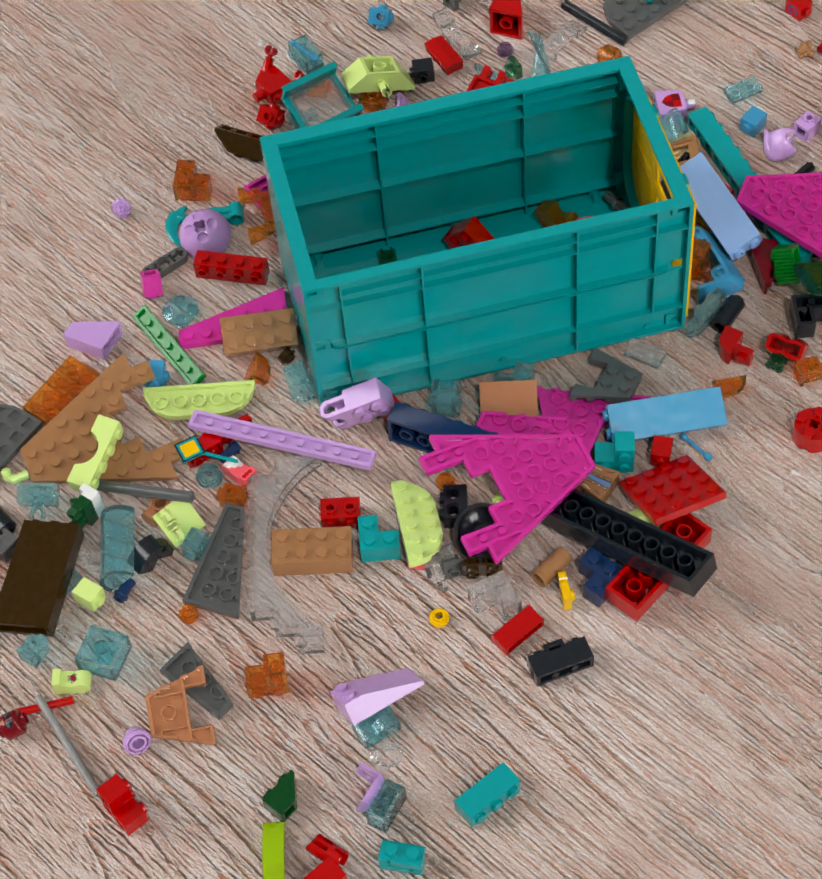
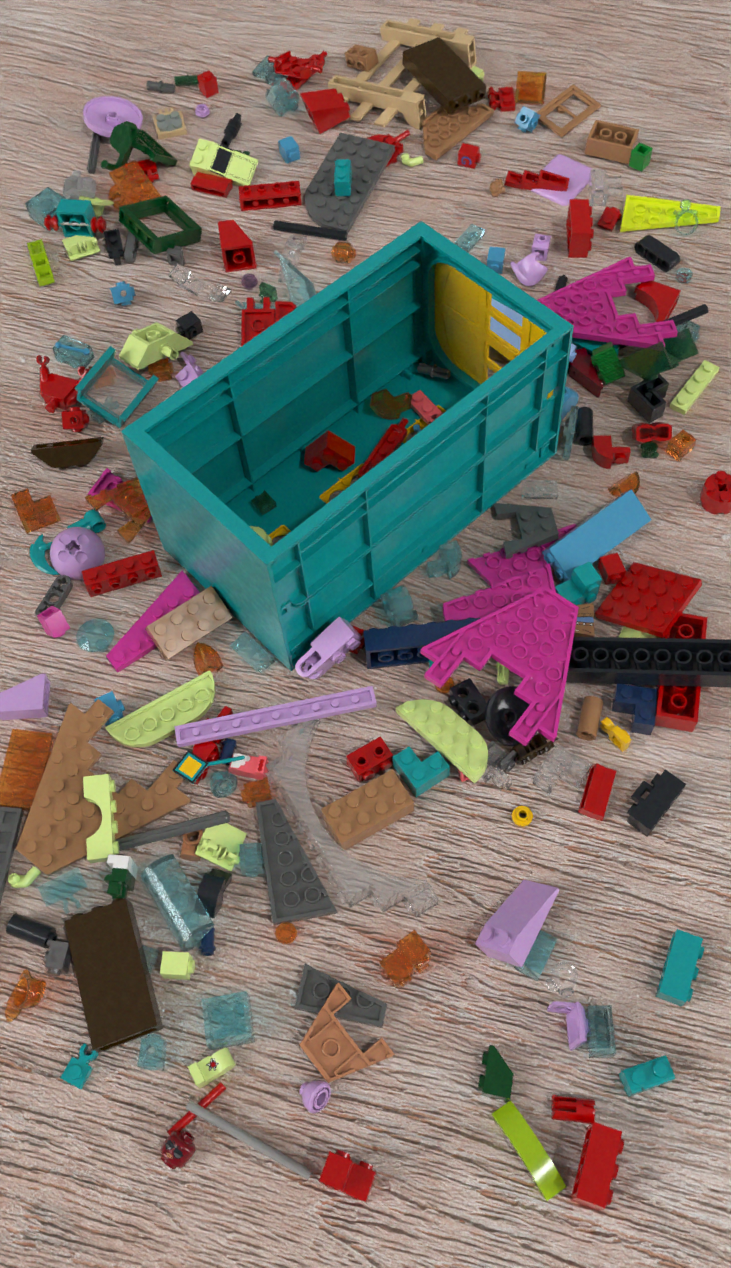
camera: 30 degrees left, 5 degrees up
tile [132,304,207,385] -> none
dark brown plate [278,347,295,364] -> none
red piece [424,35,463,76] -> none
nougat tile [479,380,538,417] -> none
dark azure hinge [680,433,712,461] -> none

